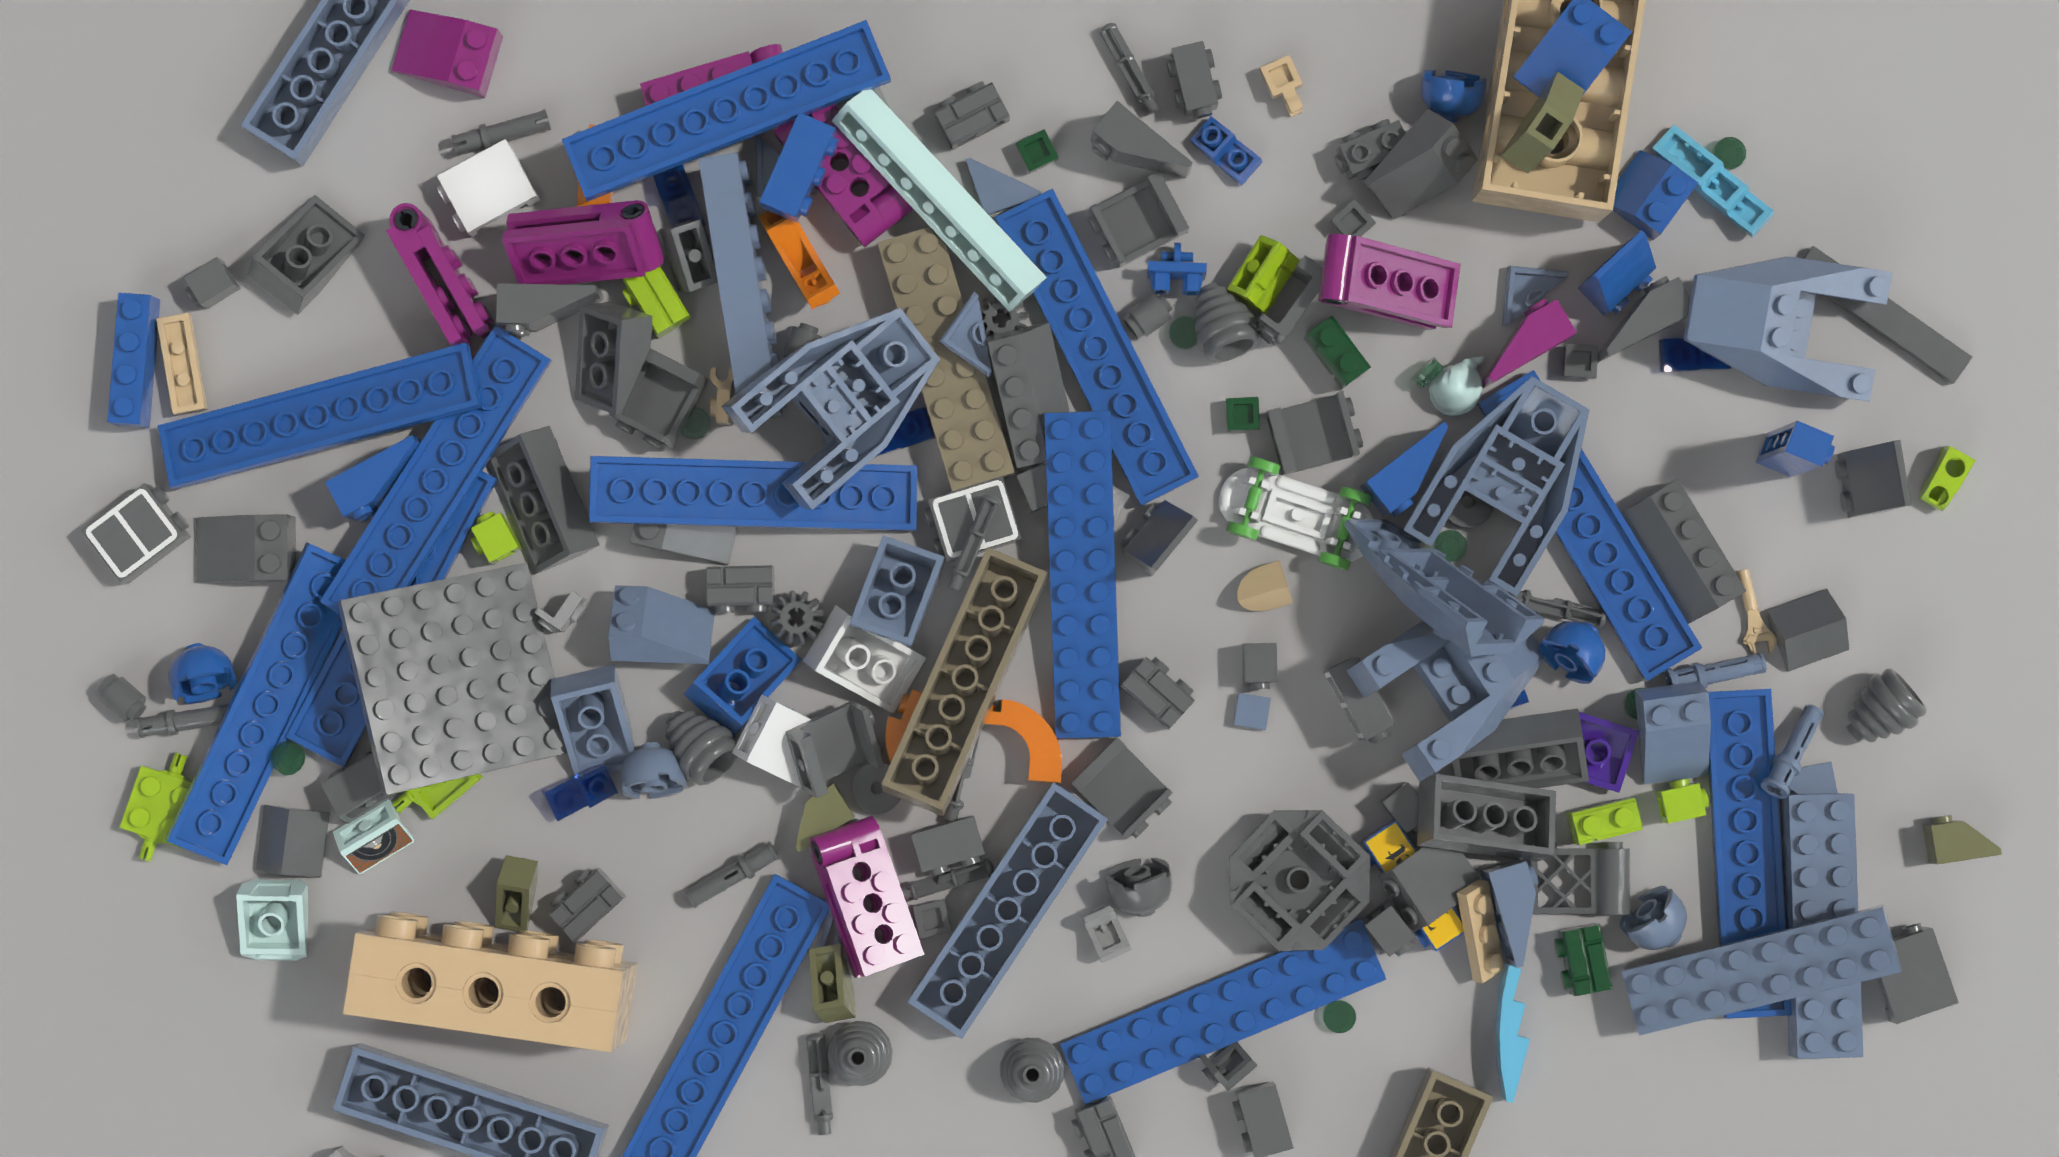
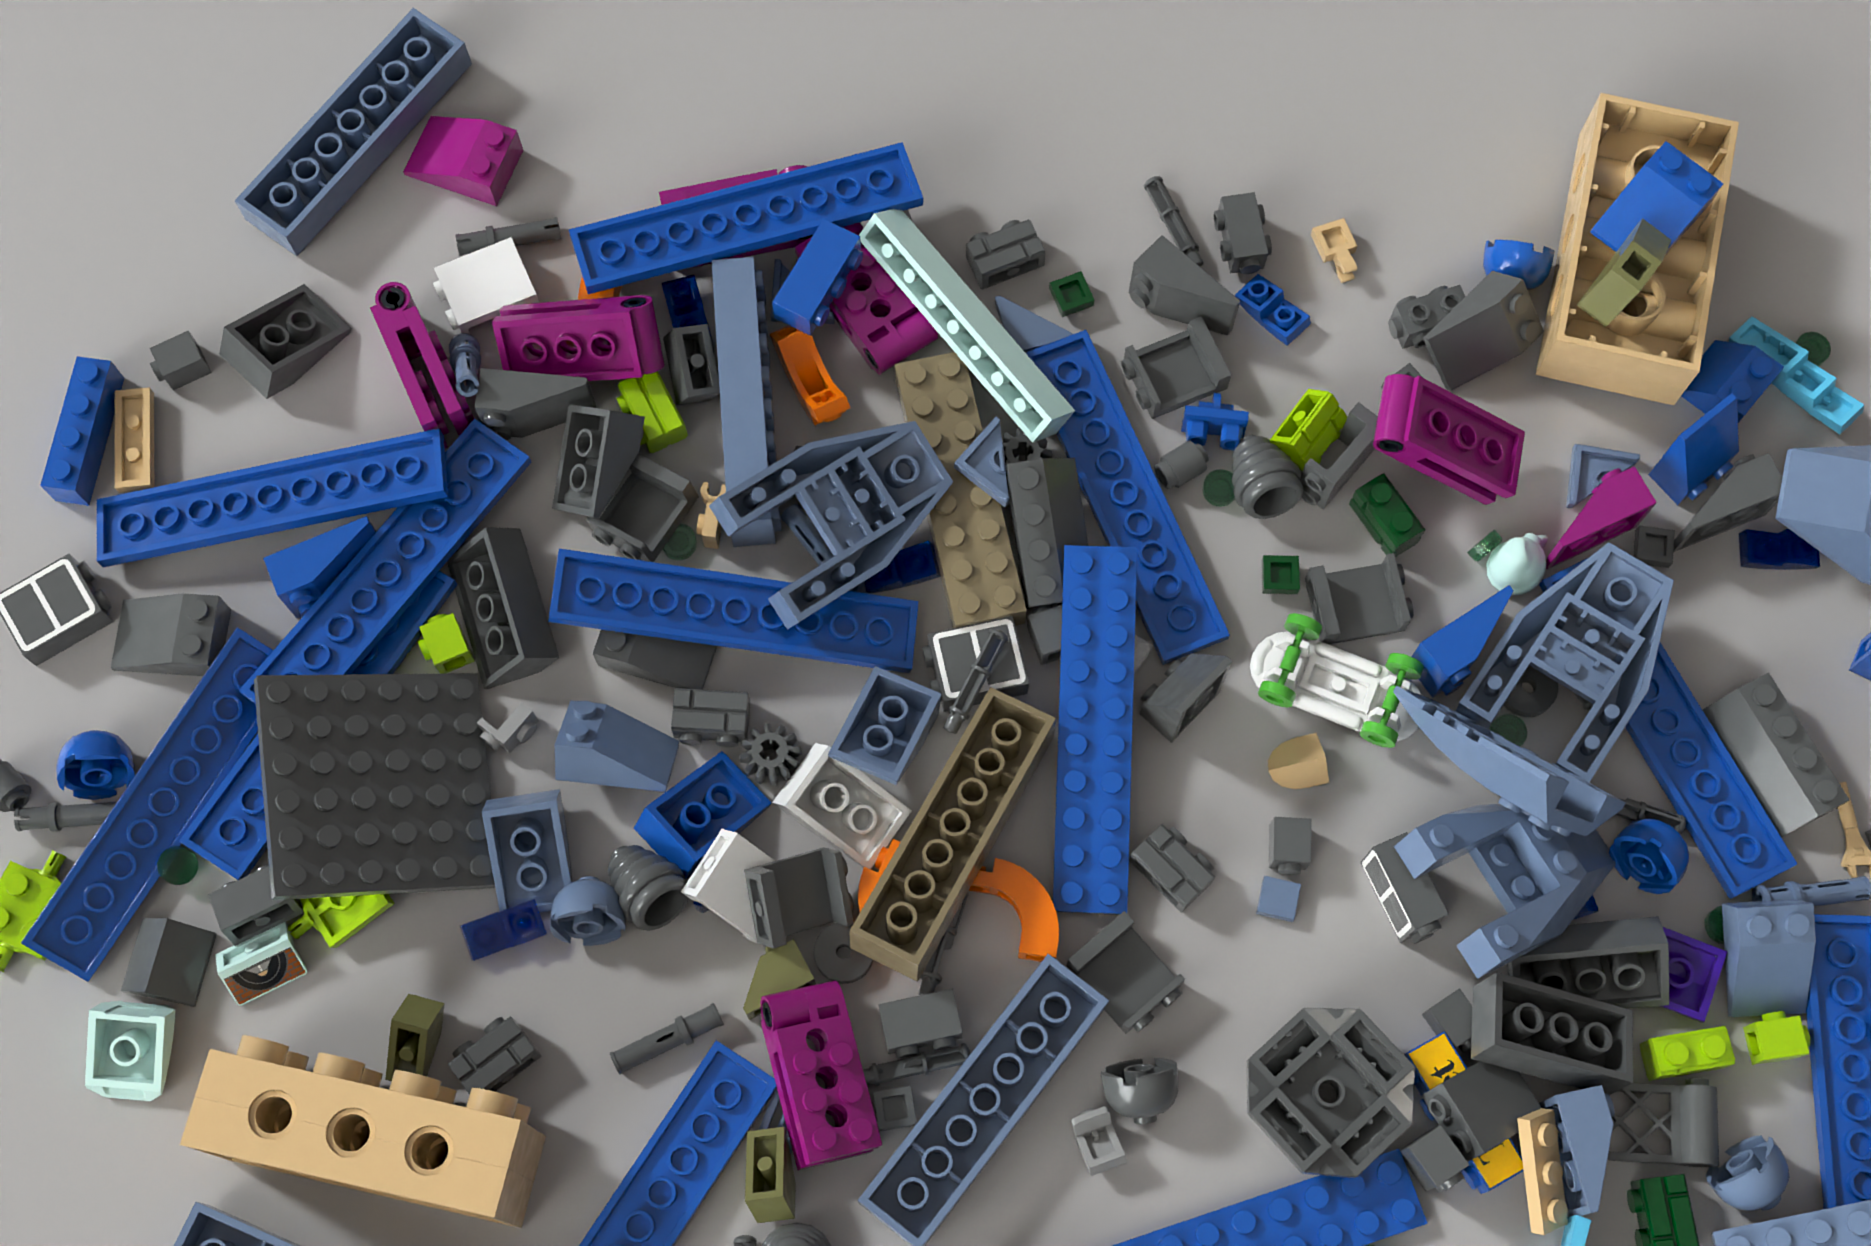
camera: 10 degrees right, 15 degrees down
none -> sand blue pin [449,333,481,397]

